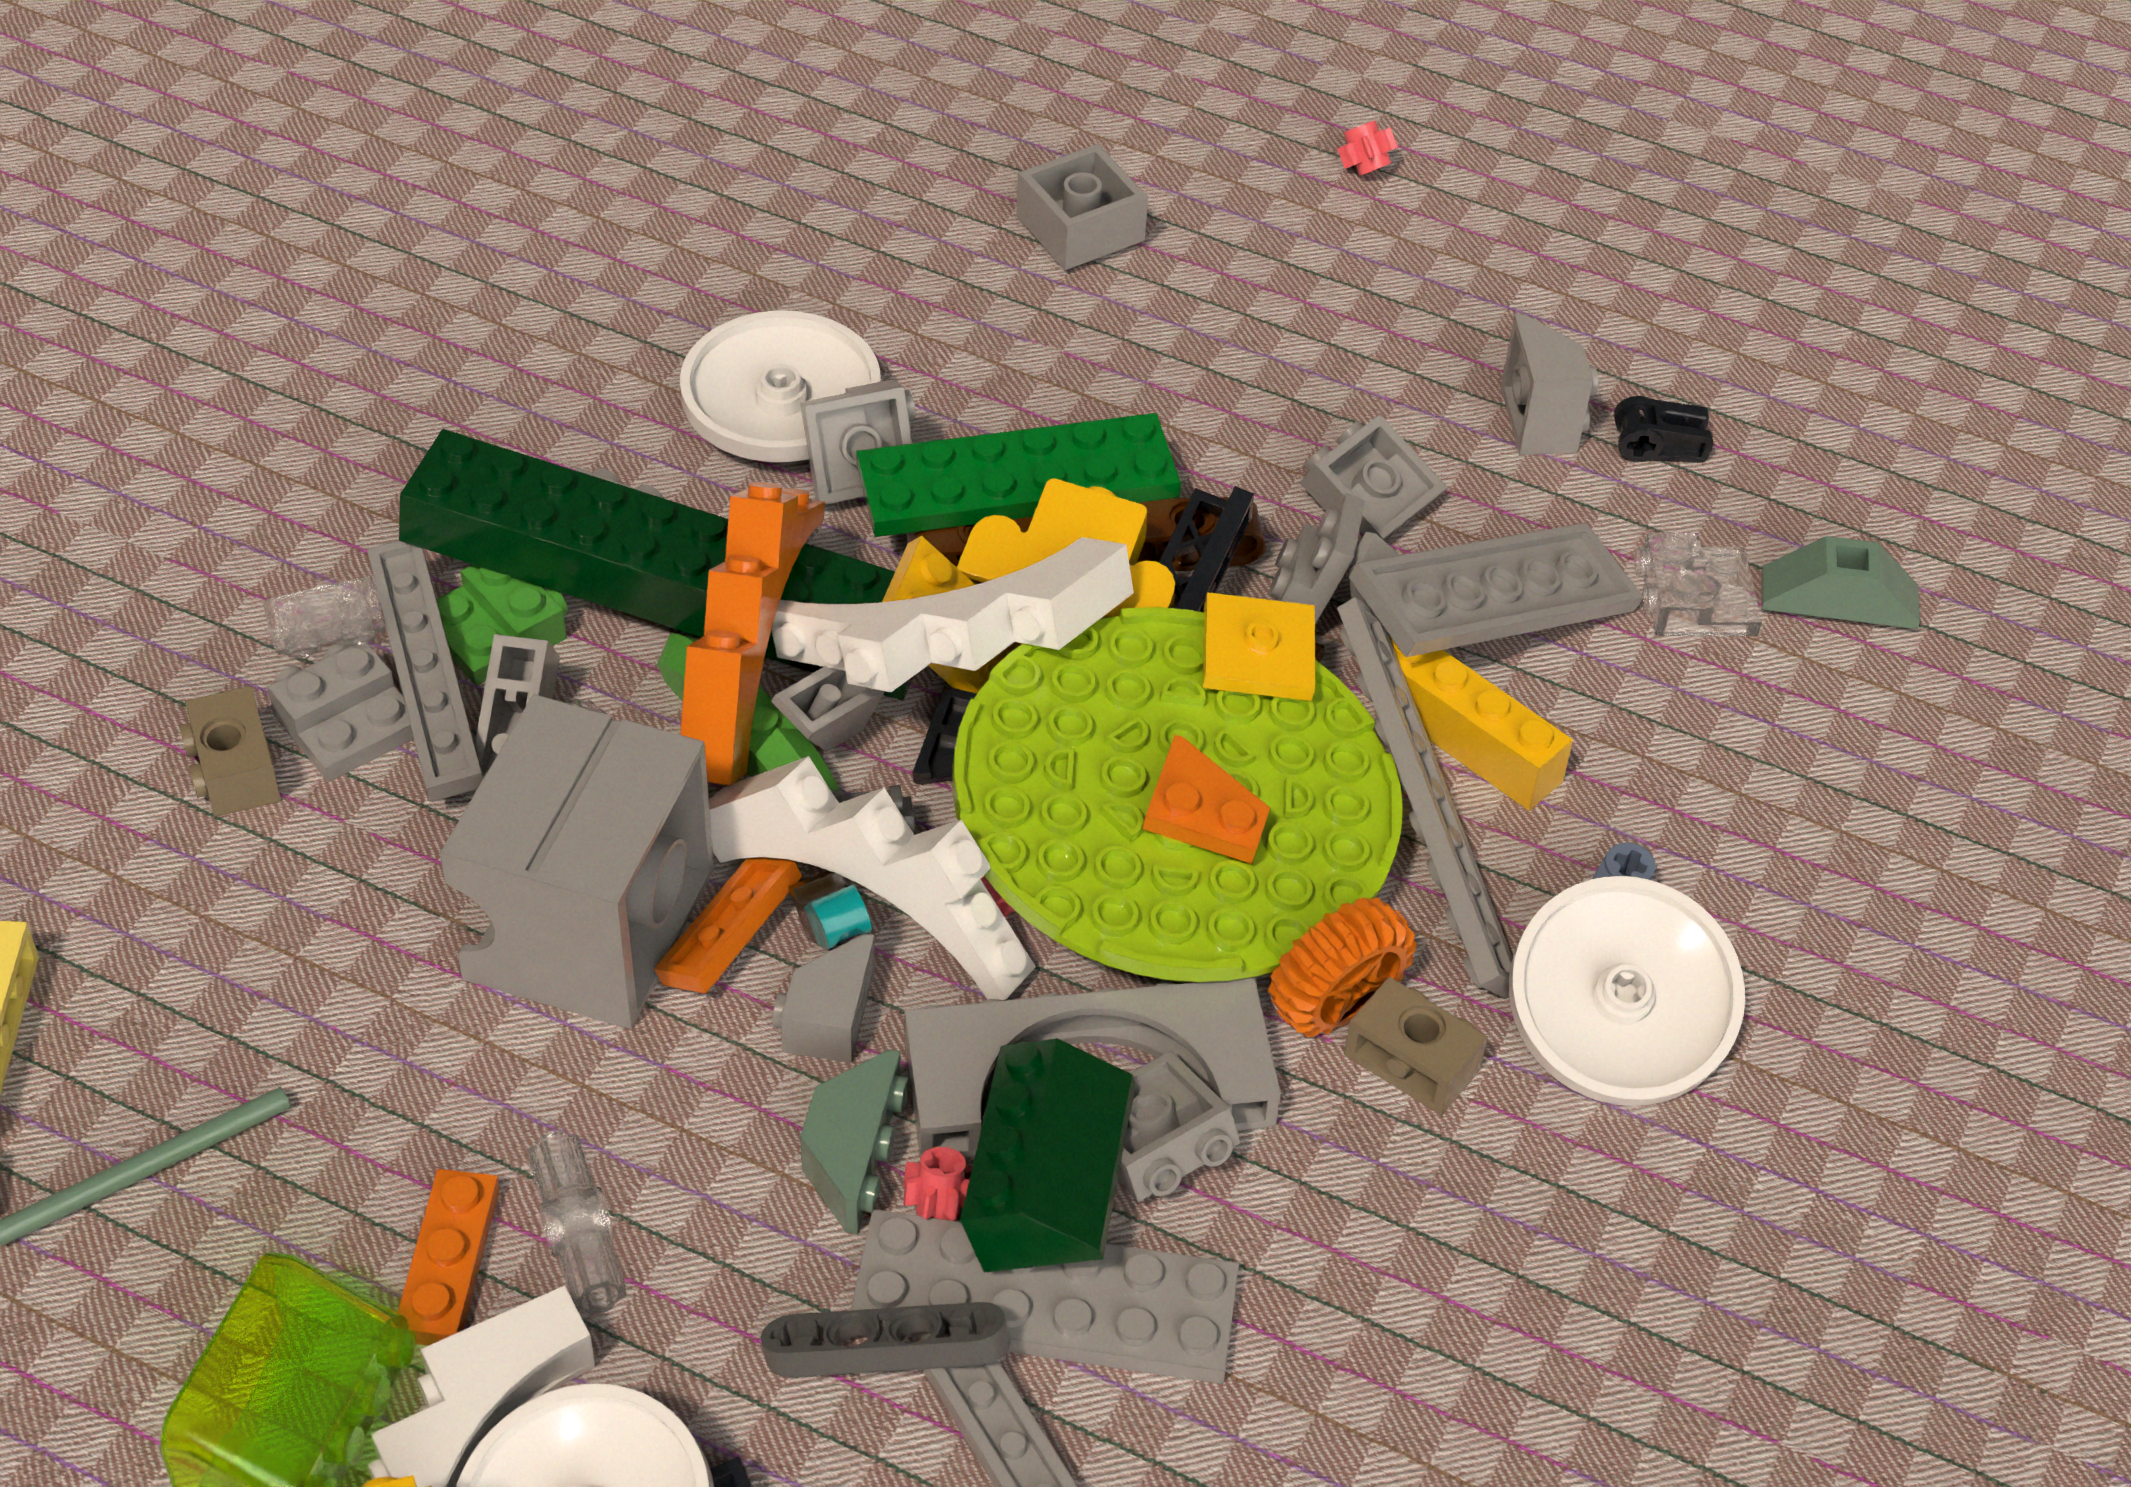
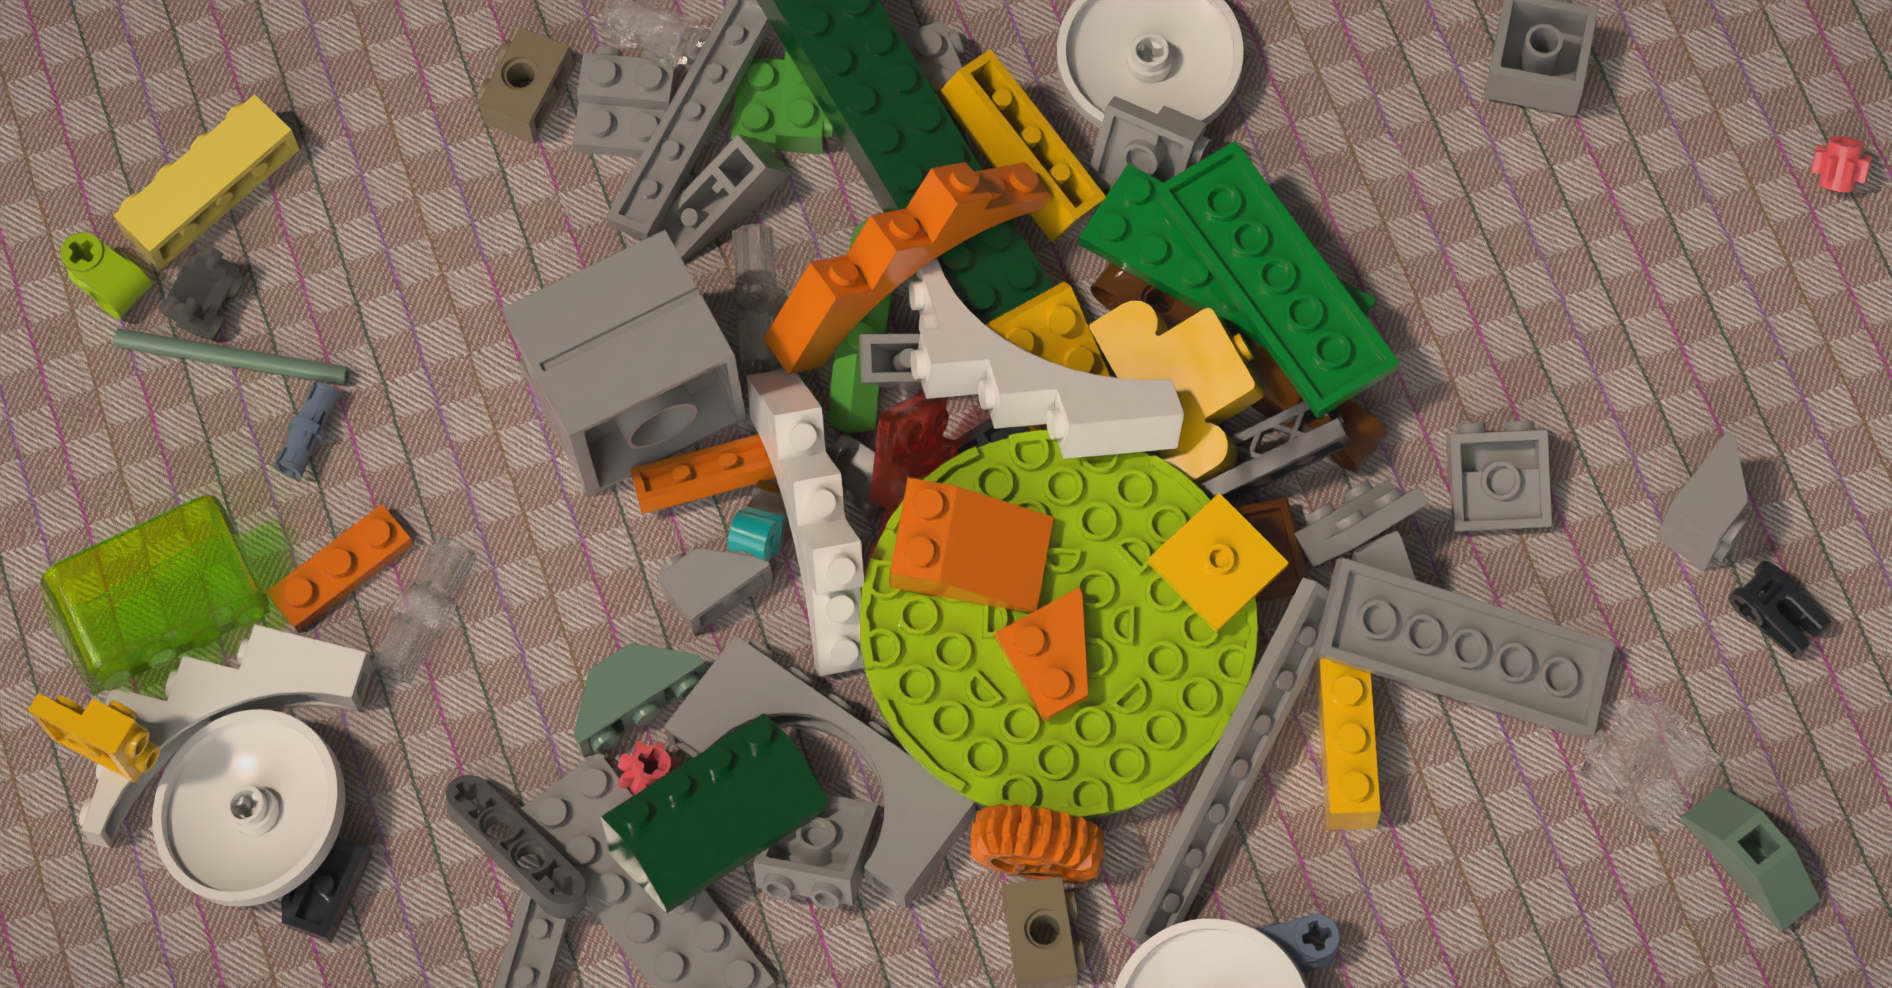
camera: 50 degrees right, 20 degrees up
none -> dark grey piece [158,246,244,340]
none -> sand blue pin [273,382,340,479]
none -> clear red plate [869,390,959,515]
none -> orange slope [889,477,1054,613]
none -> yellow brick [937,49,1106,242]
none -> green plate [1155,141,1400,419]

